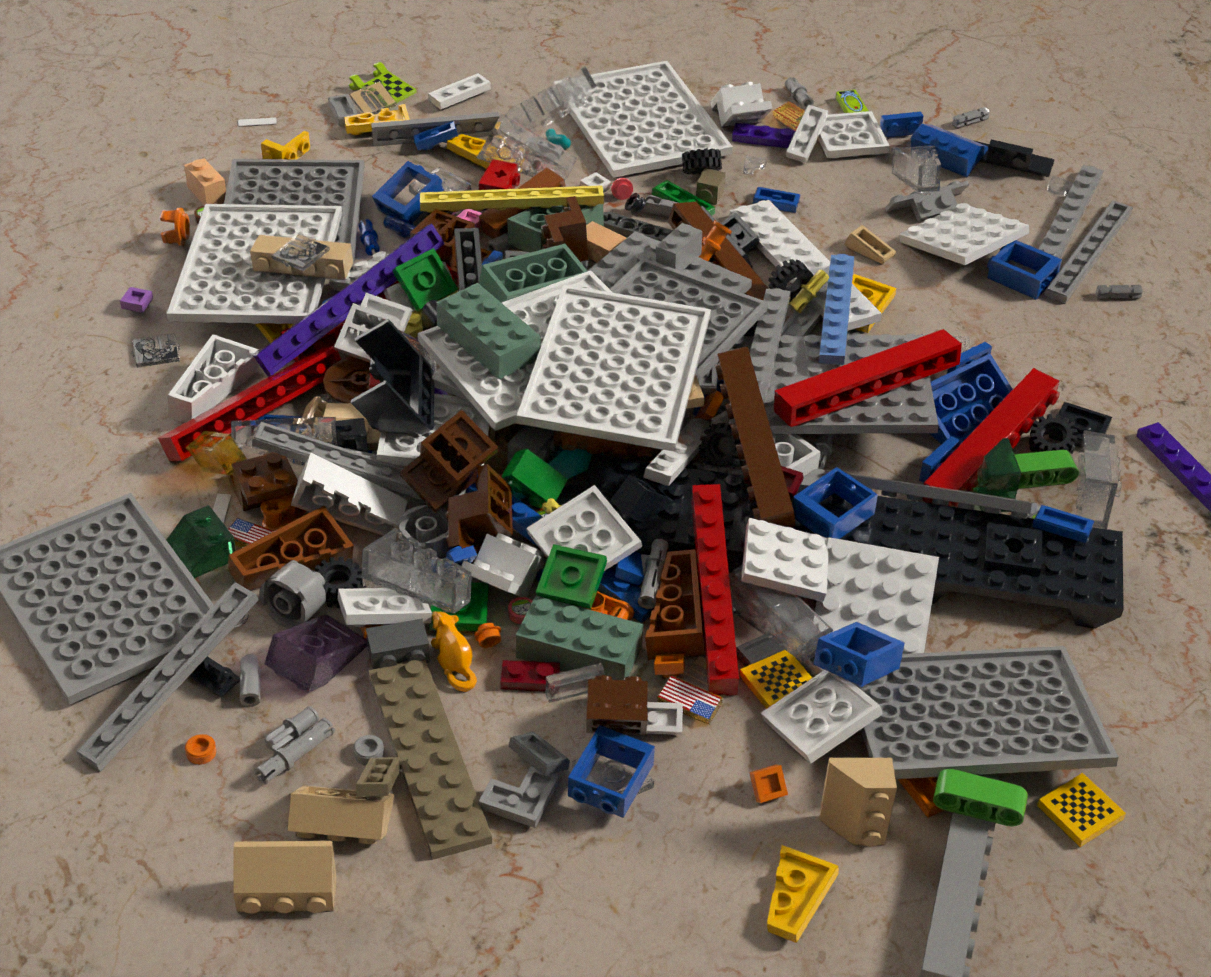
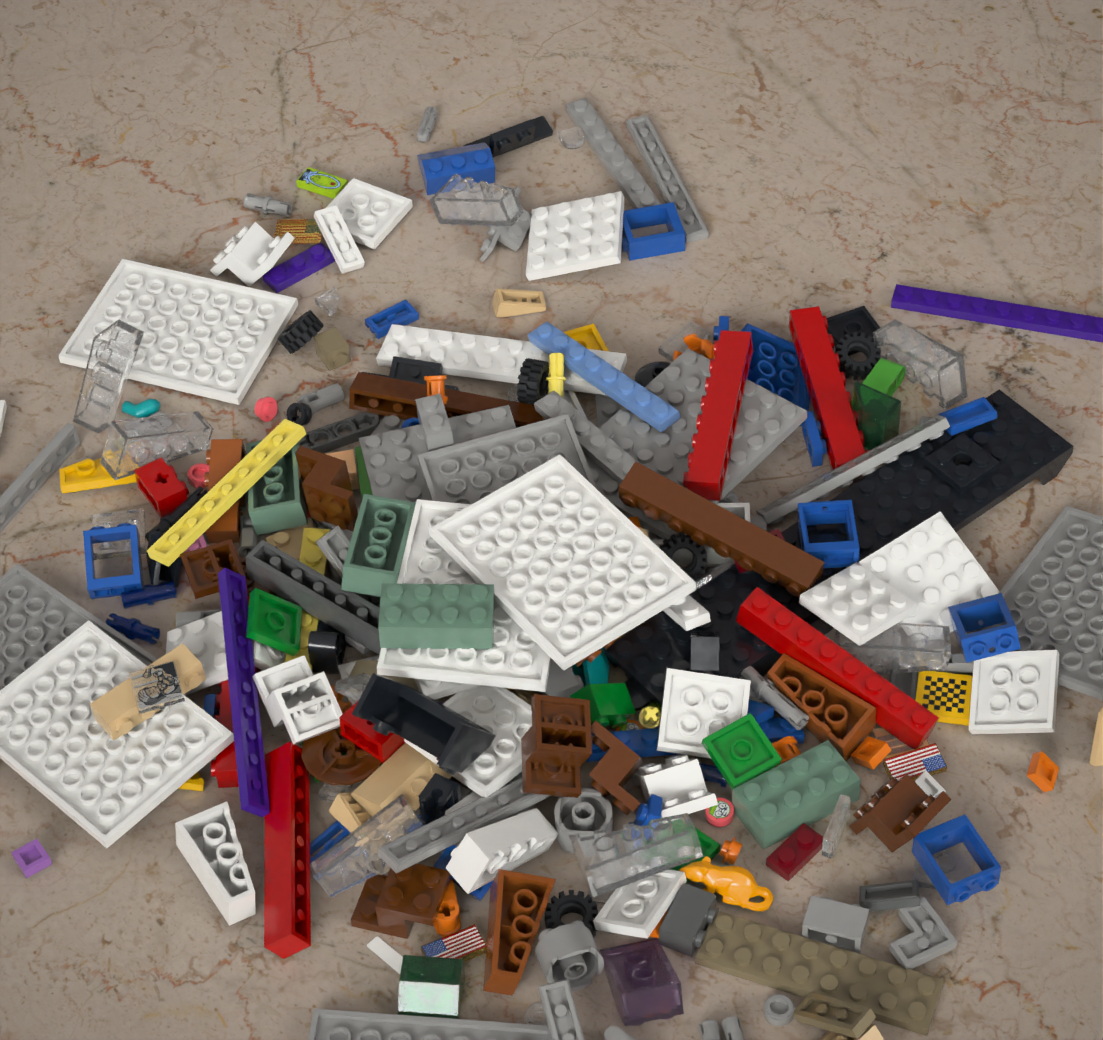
camera: 45 degrees left, 5 degrees up
piece [132,333,180,368] -> none
clear yellow brick [186,431,247,476] -> none
blue plate [414,121,458,151] -> none
white plate [580,172,611,193] -> none
green tile [652,180,715,216] -> none
blue plate [880,111,924,138] -> none
light grey axle [1096,285,1143,299] -> none
none -> light grey brick [802,895,869,954]

